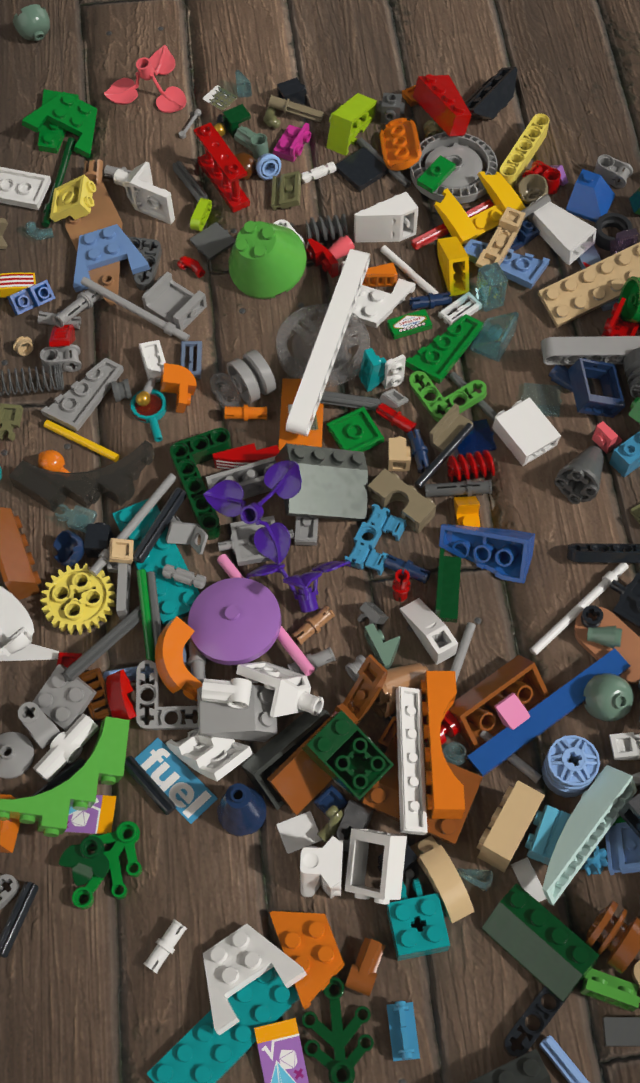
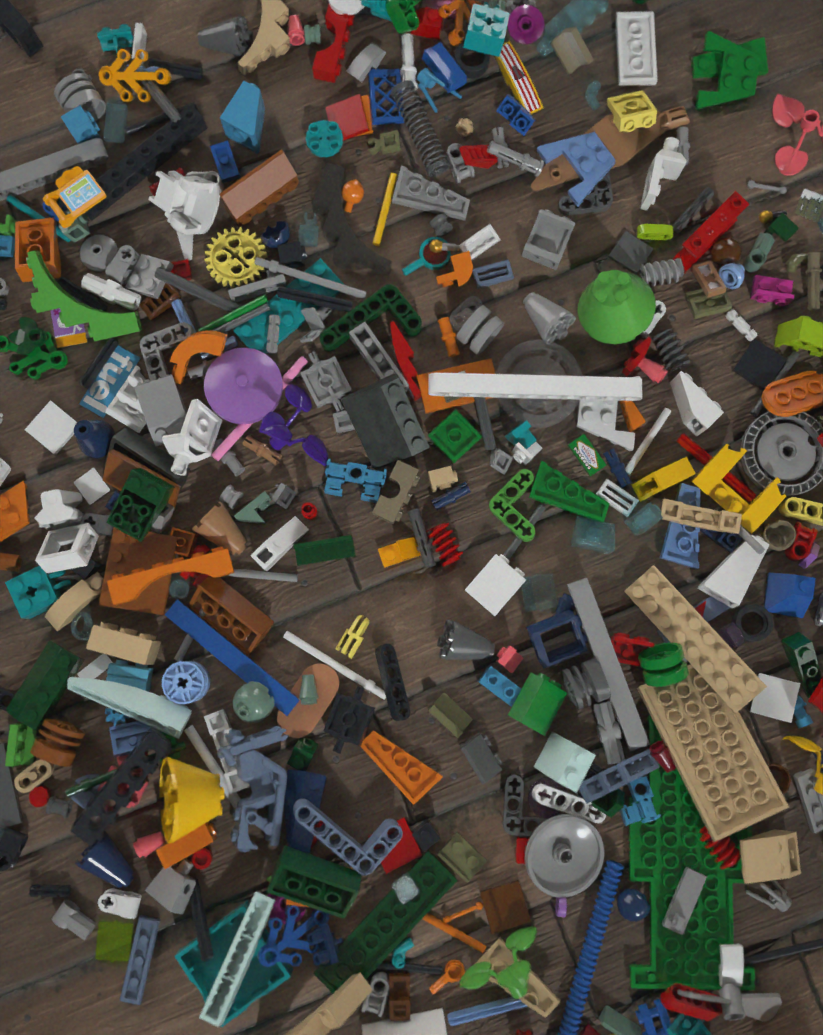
camera: 70 degrees right, 20 degrees up
dark green bar [42,137,75,228] -> none
light grey bar [81,277,190,341] -> none
red slope [106,669,137,720] -> none
tan tile [109,538,134,564] -> none
red arm [177,256,206,278] -> none
white piece [201,678,252,709] -> none
dark purple plant [203,460,302,564] -> none
olive arm [317,805,343,843] -> none
dark orange slope [332,654,388,725] -> none
red axle [376,403,416,433] -> none
dark blue pin [384,554,431,584] -> none
white tile [396,686,428,835] -> none
black bar [414,423,474,489] -> none
green plate [417,155,456,193] -> none
dark tan panel [429,403,473,452] -> none
blue wedge [439,524,535,584] -> none
clear blue piece [457,419,497,456] -> none
bright pink slope [494,692,530,730] -> none
black bush [581,605,603,628] -> none
none -> white tile [25,400,77,455]
none -> light yellow arm [335,615,369,659]
none -> light grey cone [523,292,576,345]
none -> light grey piece [640,258,684,286]
none -> medium nougat piece [691,261,727,298]

